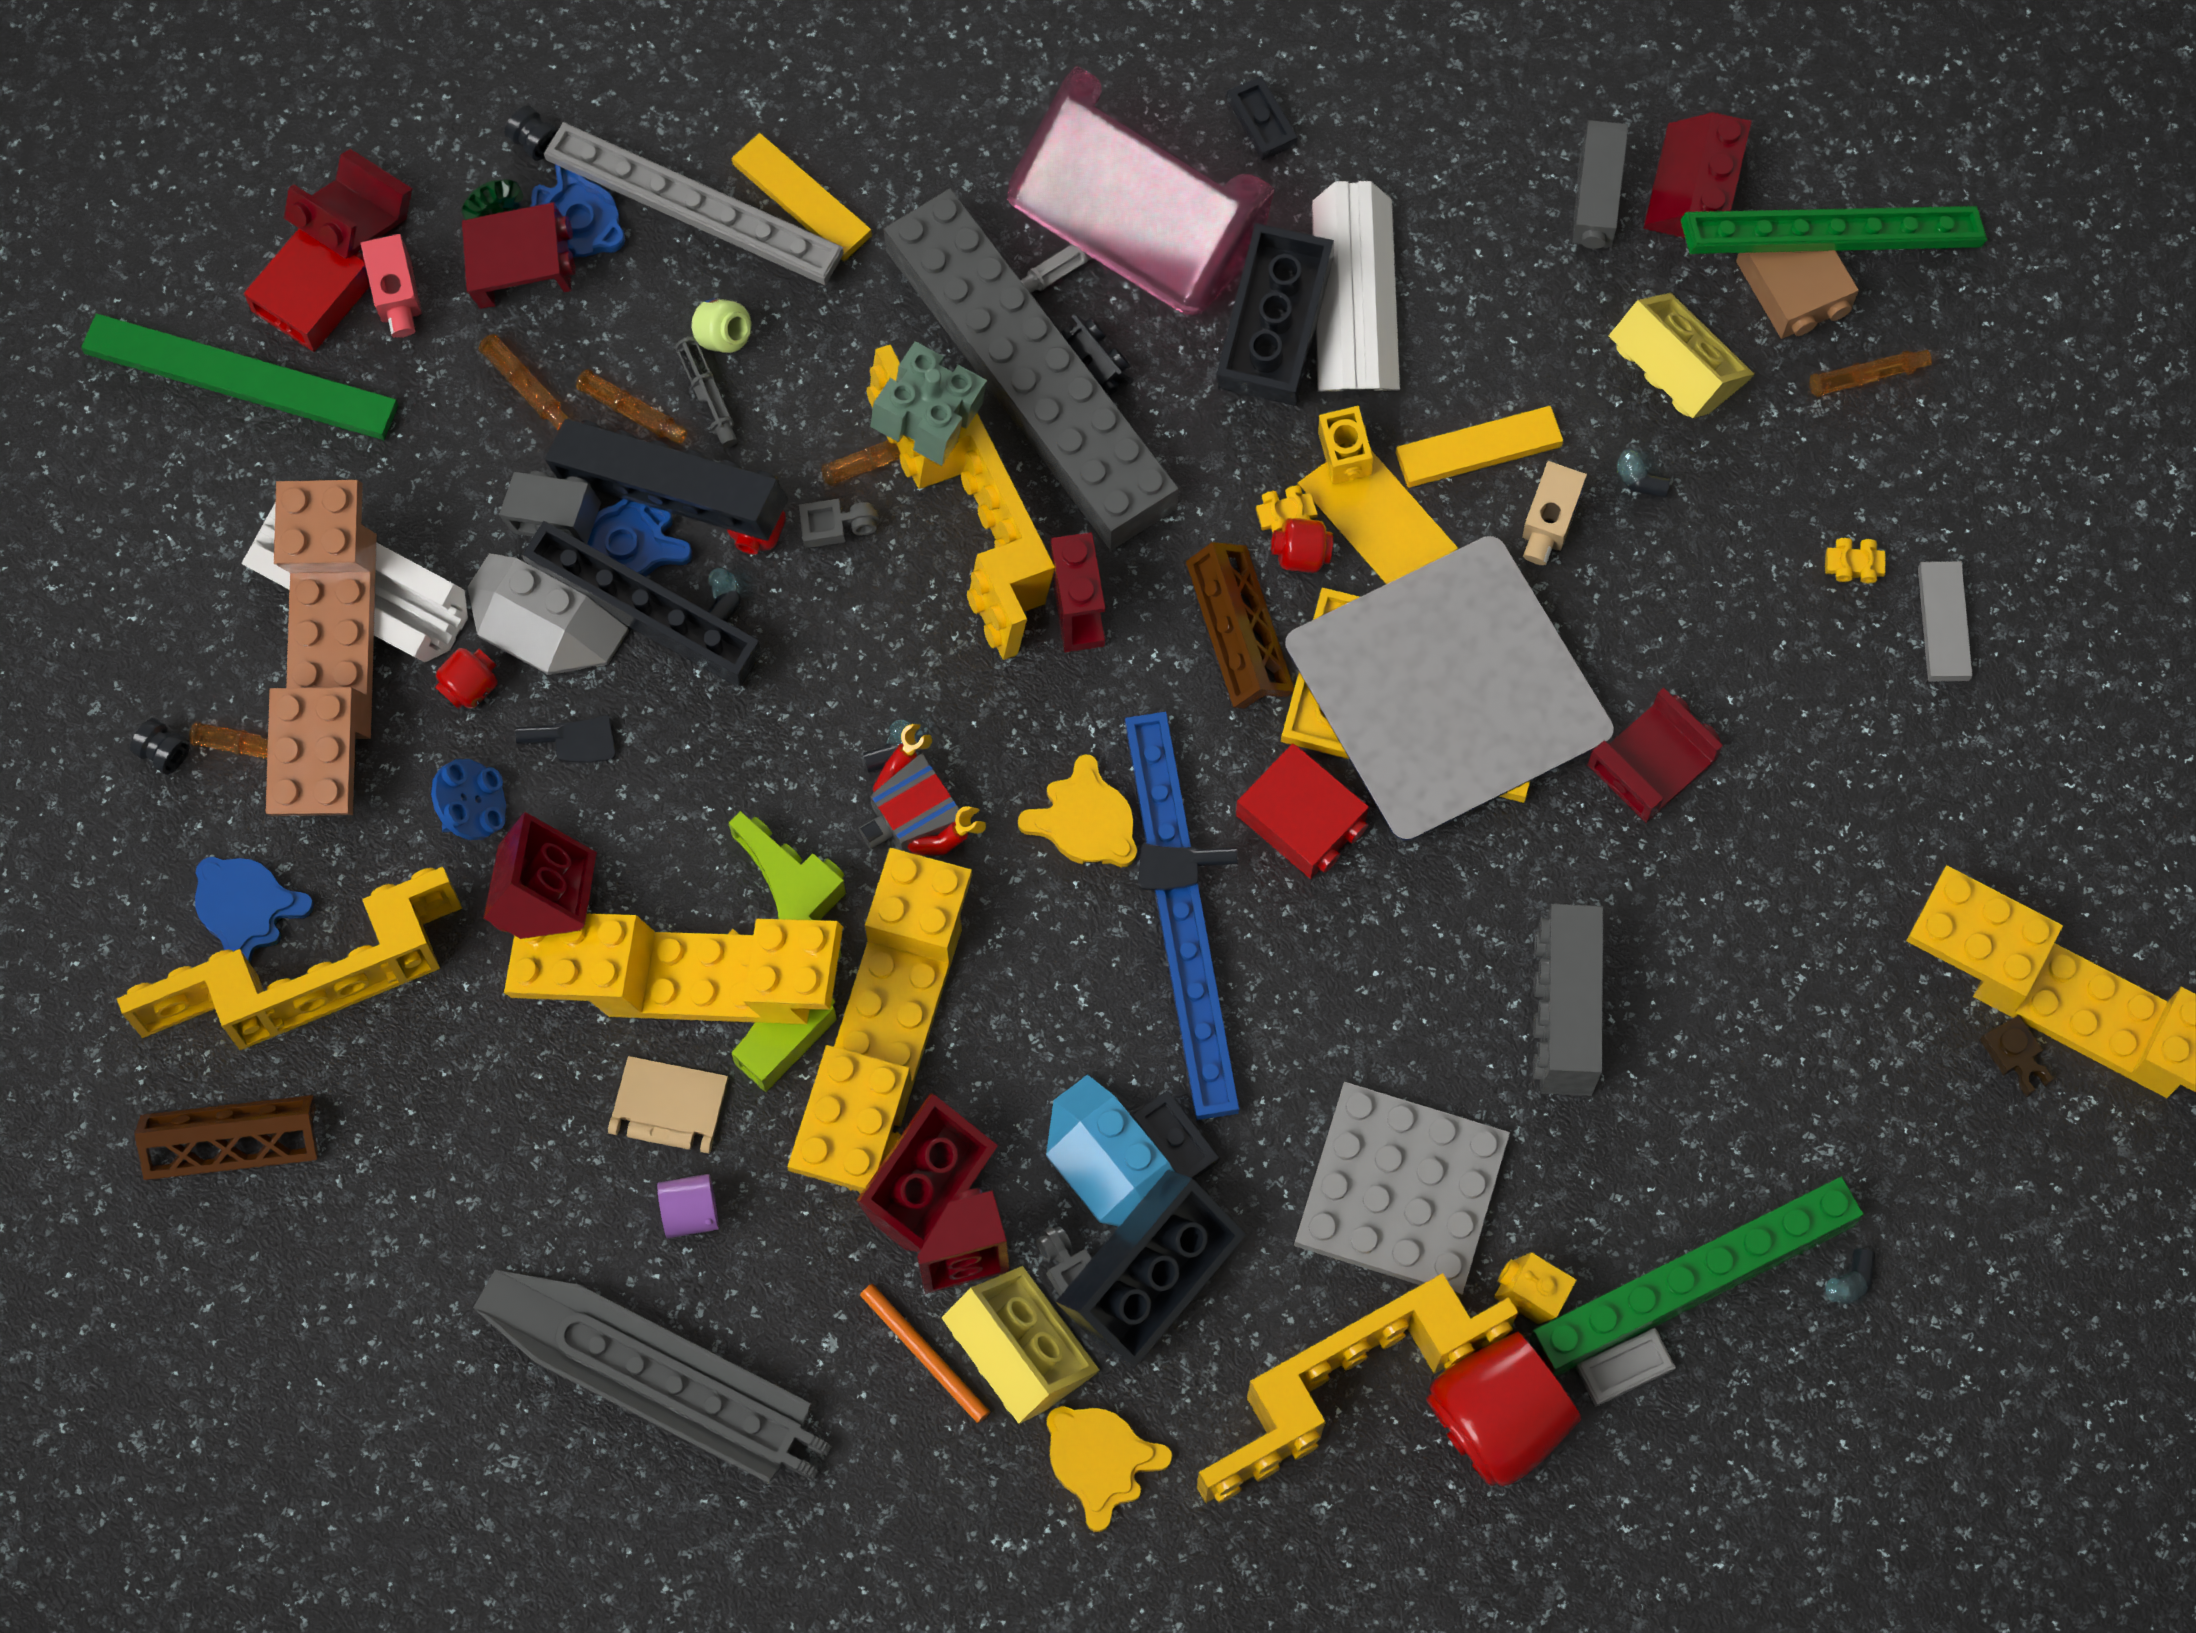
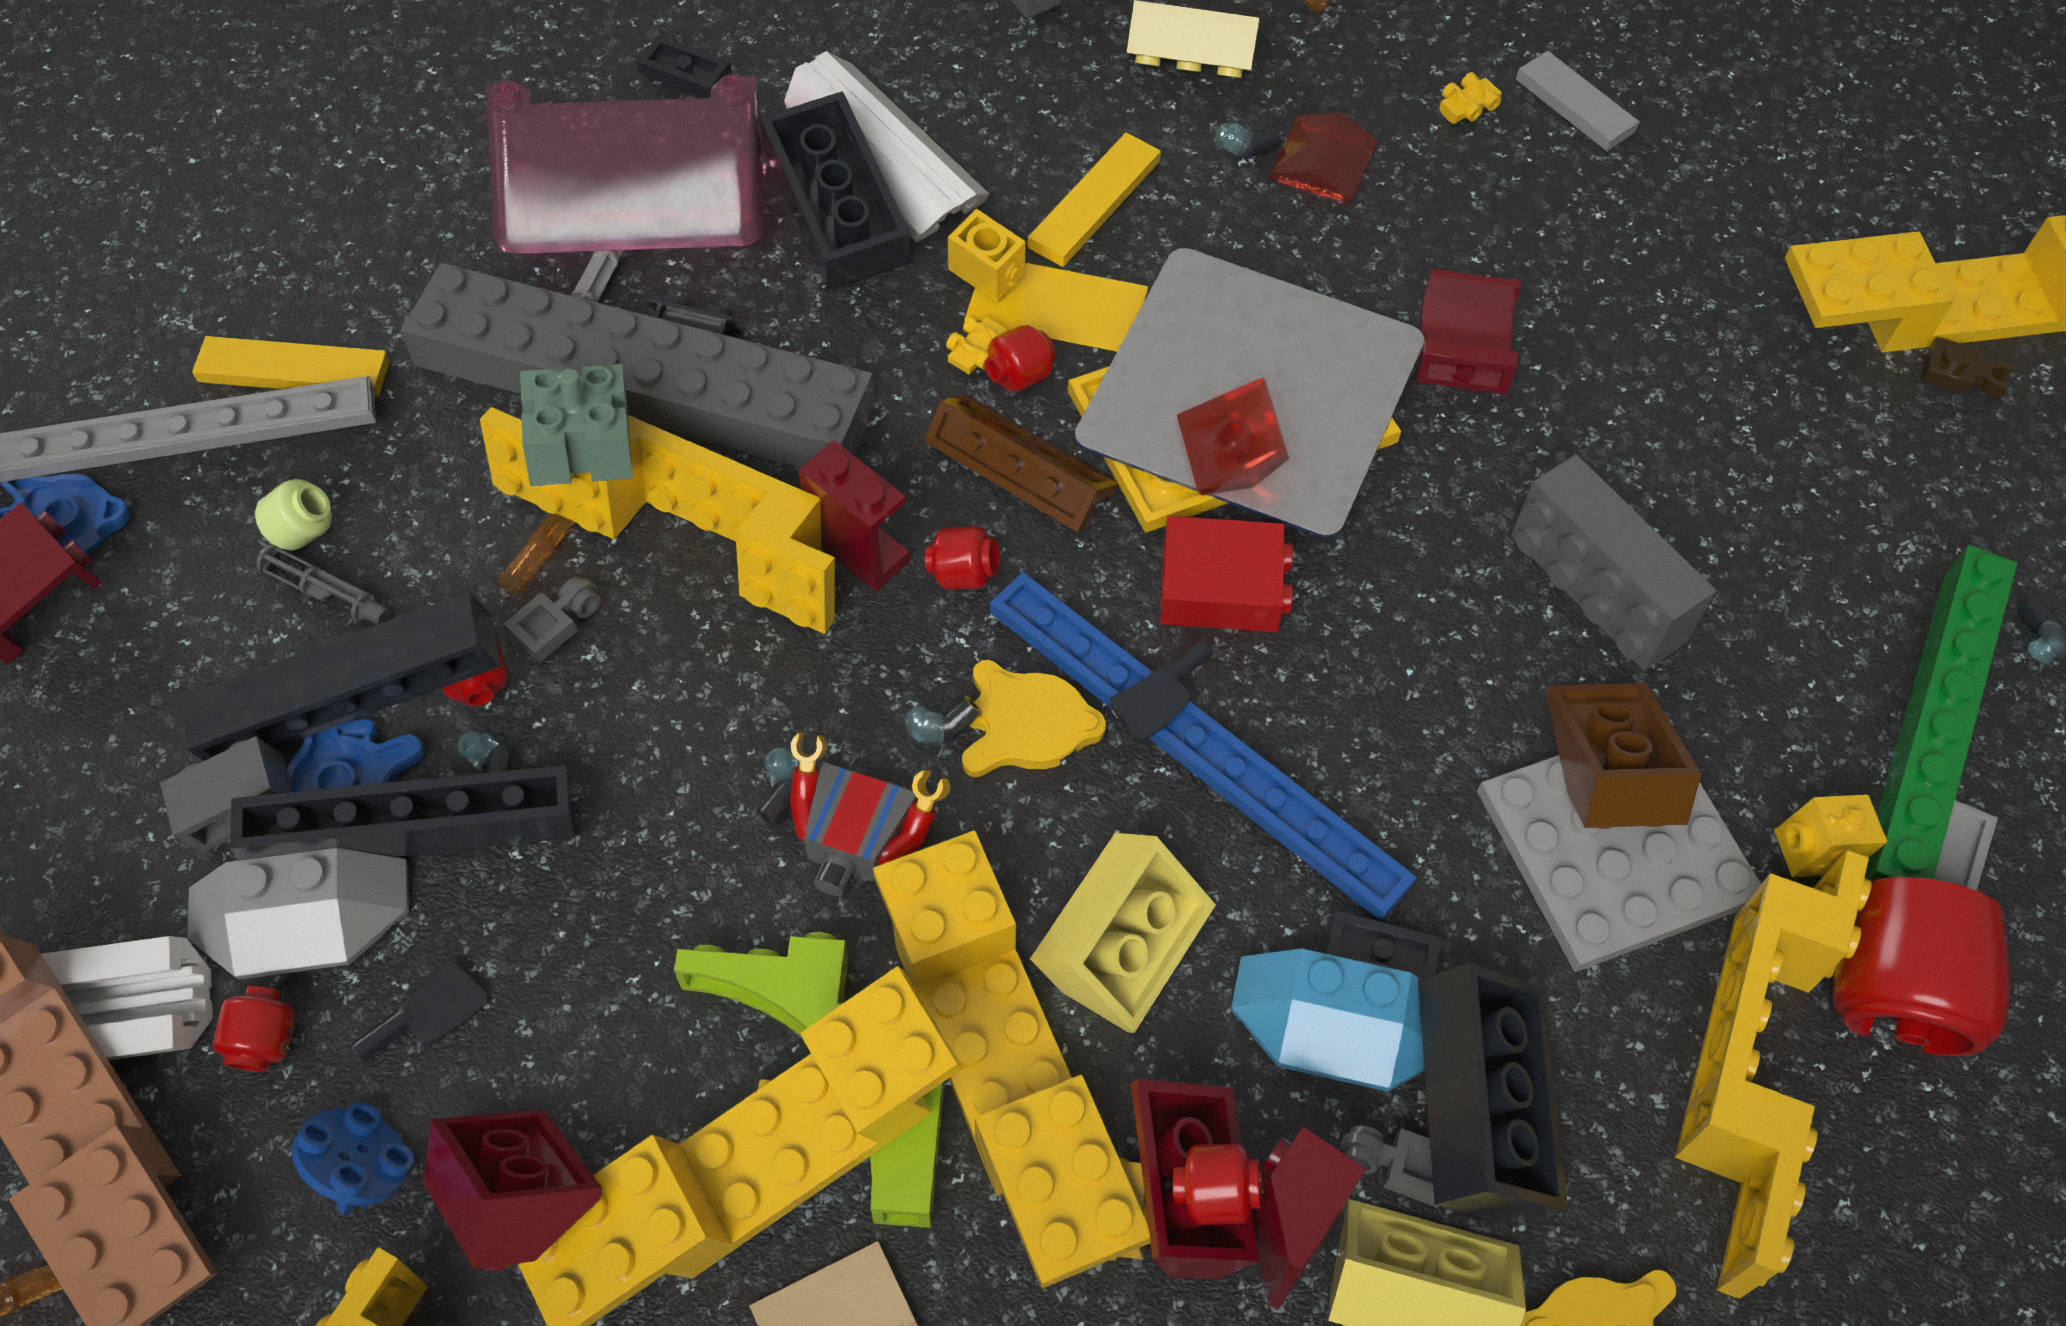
camera: 40 degrees left, 10 degrees down
clear orange piece [479,334,569,430] -> none
clear orange piece [576,369,688,445] -> none
tan torso [1523,461,1587,565] -> none
none -> arm [905,695,982,744]
none -> red head [925,526,1000,590]
none -> light yellow slope [1030,833,1216,1033]
none -> red head [1173,1144,1262,1225]
none -> clear red slope [1177,377,1290,496]
none -> clear red slope [1270,112,1378,205]
none -> reddish brown slope [1546,683,1702,829]

